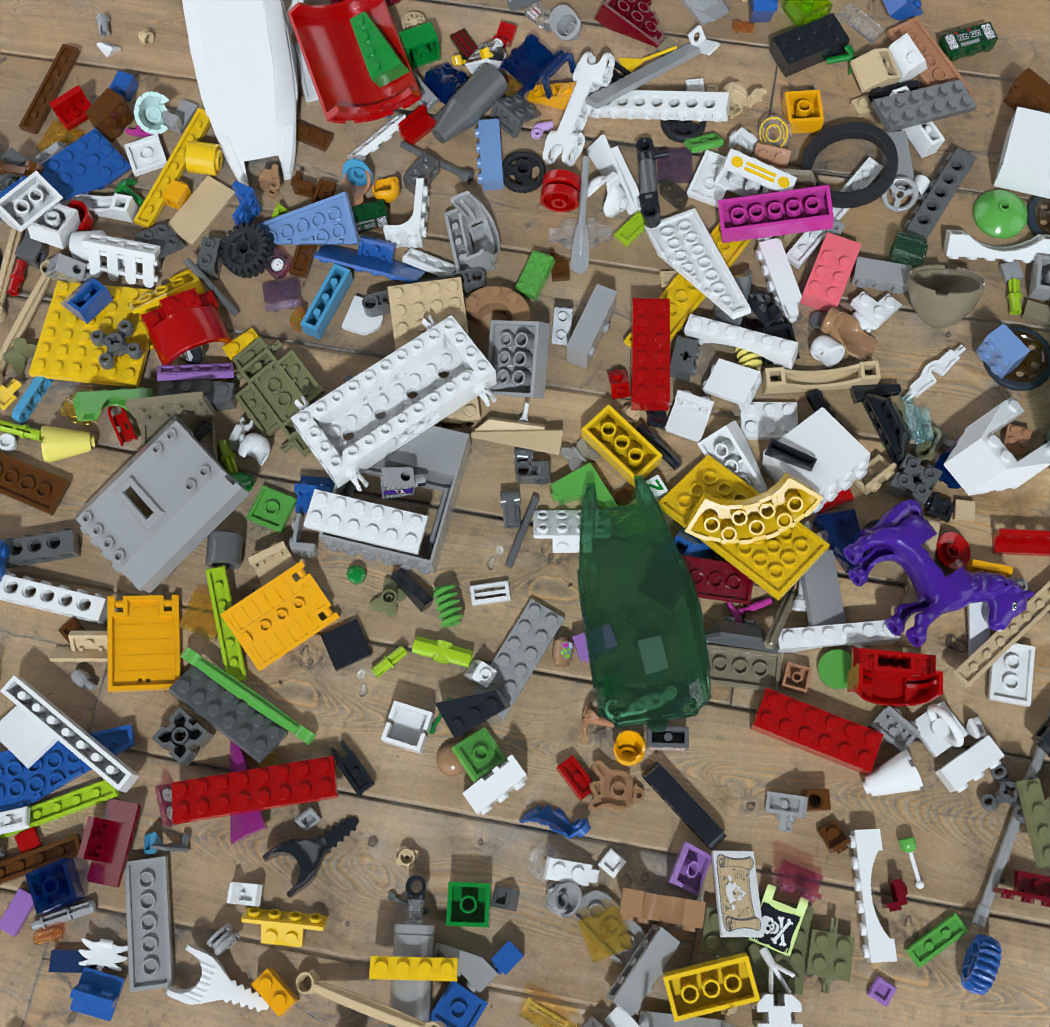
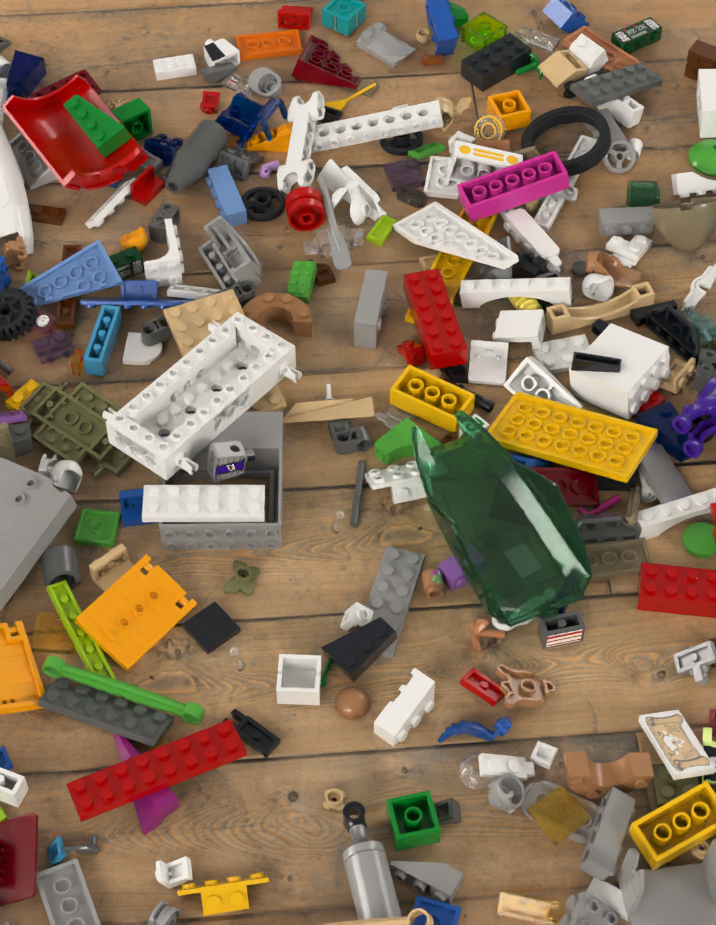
camera: 20 degrees left, 20 degrees down
dark grey brick [152,707,214,767] -> none
slope [155,784,179,827] -> none
black animal [262,817,359,898] -> none
light grey bracket [289,513,318,558] -> none
reddish brown bracket [291,170,315,198] -> none
light grey slope [294,806,321,832] -> none
piece [342,158,373,206] -> none
green tile [346,565,367,585] -> none
yellow arch [369,955,458,981] -> none
lime axle [371,646,407,679] -> none
dark grey hinge [388,893,428,915] -> none
black piece [391,568,434,613] -> none
dark grey piece [400,141,474,185] -> none
lime piece [412,636,474,668] -> none
bright green piece [432,584,464,628] -> none
tile [450,29,478,58] -> none
torso [451,39,506,75] -> none
bright green plate [451,727,507,783] -> none
white tile [470,580,511,606] -> none
light grey slope [488,320,550,399] -> none
blue brick [491,940,524,975] -> none
dark grey piece [500,490,521,529] -> none
bracket [552,305,574,345] -> none
light grey tile [585,43,700,109] -> none
light orange hair [613,730,646,766] -> none
black piece [636,137,669,228] -> none
black beam [641,761,727,851] -> none
medium lavender slope [667,842,712,896] -> none
dark grey brick [670,336,701,381] -> none
yellow brick [684,472,823,544] -> none
white bracket [688,25,720,55] -> none
nougat piece [780,662,812,694] -> none
coral brick [800,232,862,313] -> none
tan plate [850,95,874,118] -> none
dark grey brick [903,147,977,247] -> none

